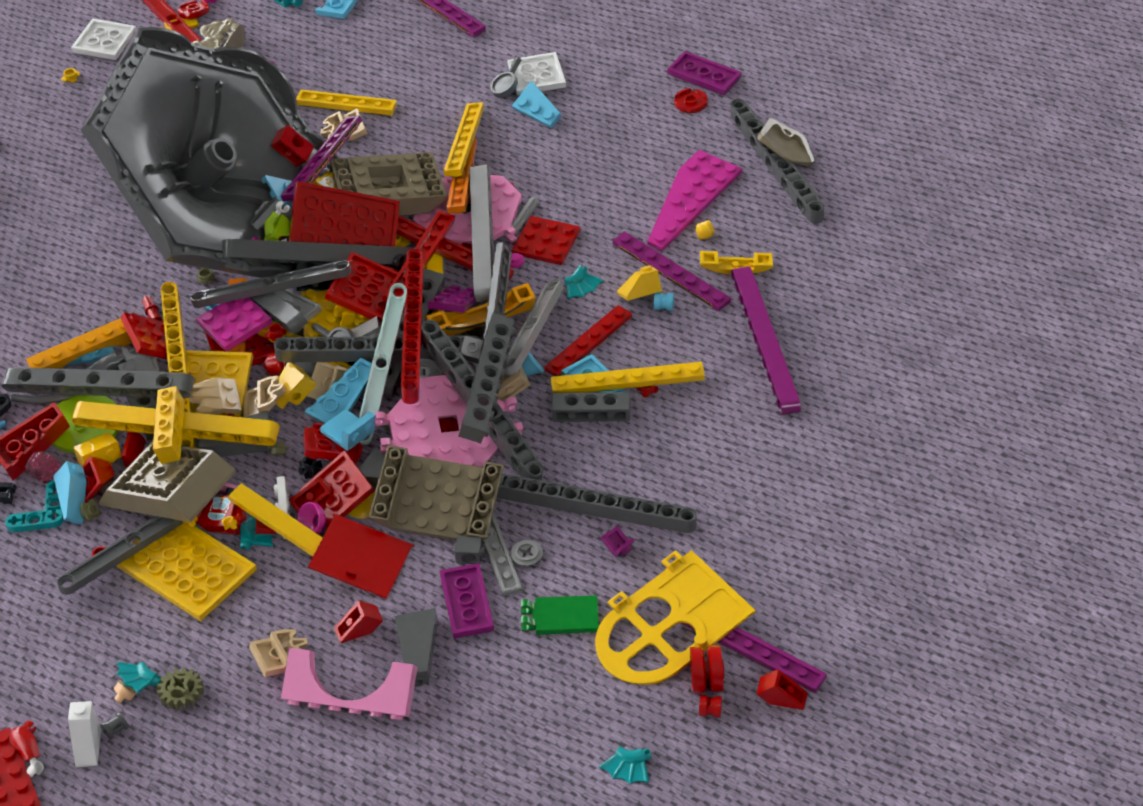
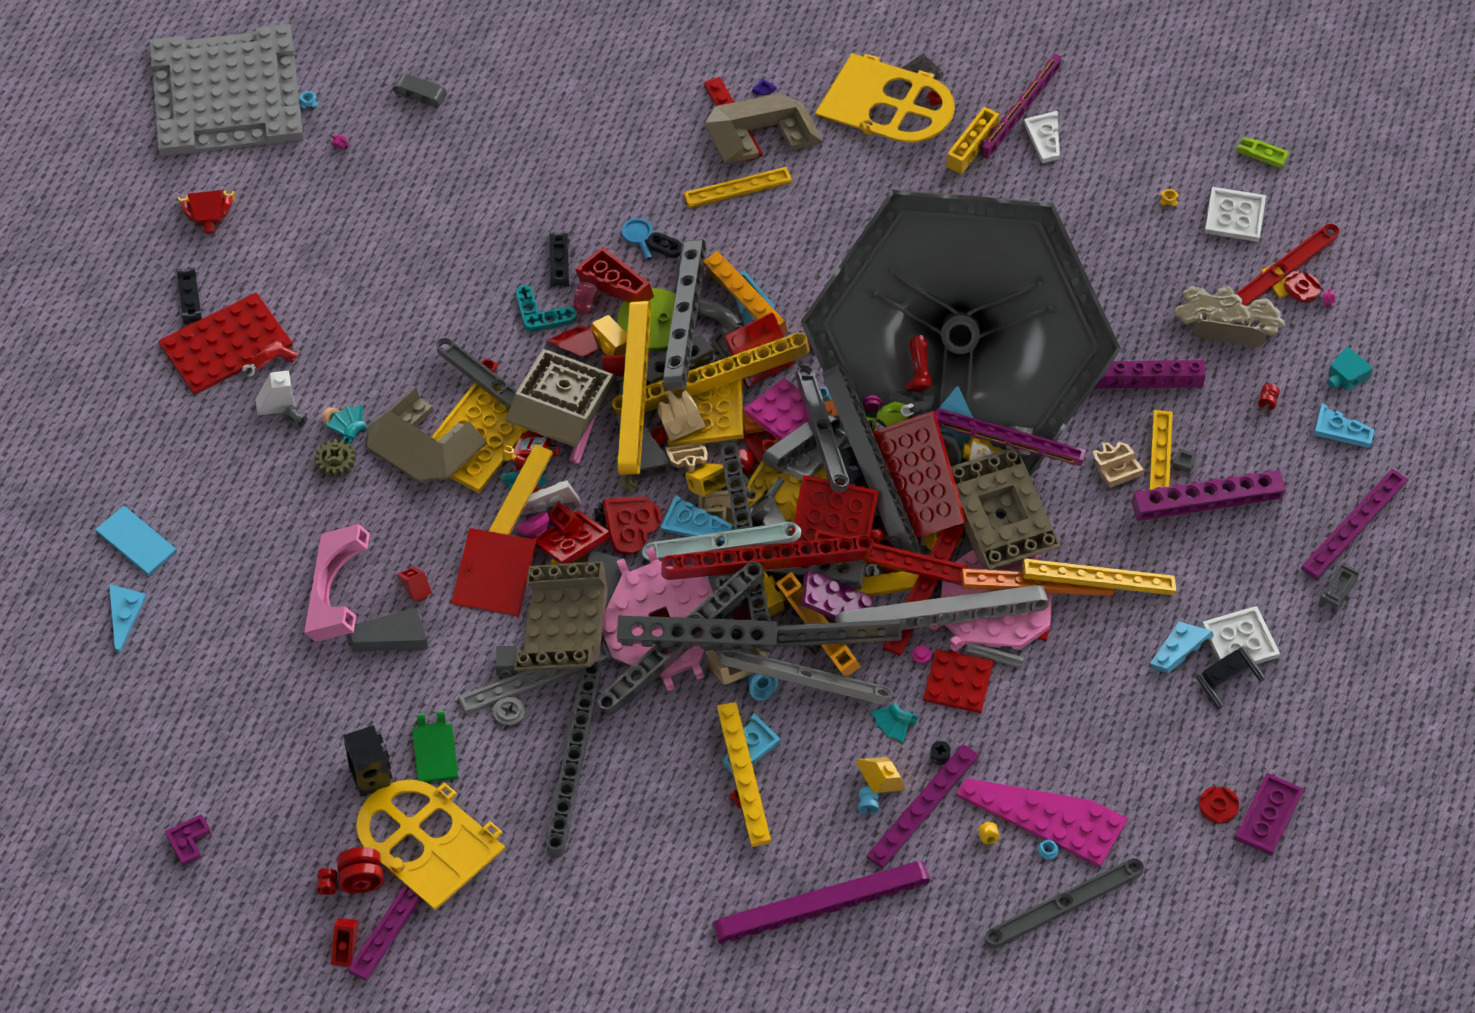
camera: 80 degrees right, 10 degrees up
medium azure slope [53,461,86,524] -> none
olive plate [80,499,100,521] -> none
yellow brick [153,386,184,464] -> none
tan plate [249,629,307,677] -> none
red brick [270,125,314,167] -> none
medium azure bracket [321,410,376,451] -> none
magenta plate [439,563,494,639] -> none
light grey brick [460,336,483,364] -> none
piece [490,57,522,98] -> none
red plate [544,305,632,376] -> none
dark grey brick [552,392,630,422] -> none
teal arm [599,746,652,784] -> none
magenta bracket [600,525,635,557] -> none
yellow slope [699,251,773,274] -> none
dark grey beam [731,99,824,224] -> none
dark tan animal [757,118,814,167] -> none
none -> black piece [343,725,393,797]
none -> dark tan slope [367,388,487,483]
none -> red piece [906,335,932,391]
none -> black wheel [930,741,951,765]
none -> dark grey beam [985,858,1144,948]
none -> medium azure plate [1038,840,1058,860]
none -> magenta brick [1131,470,1286,521]
none -> dark grey plate [1172,448,1197,473]
none -> black plate [1195,646,1266,709]
none -> lime hinge [1236,137,1289,169]
none -> red wheel [1258,384,1280,410]
none -> dark grey window [1318,564,1359,615]

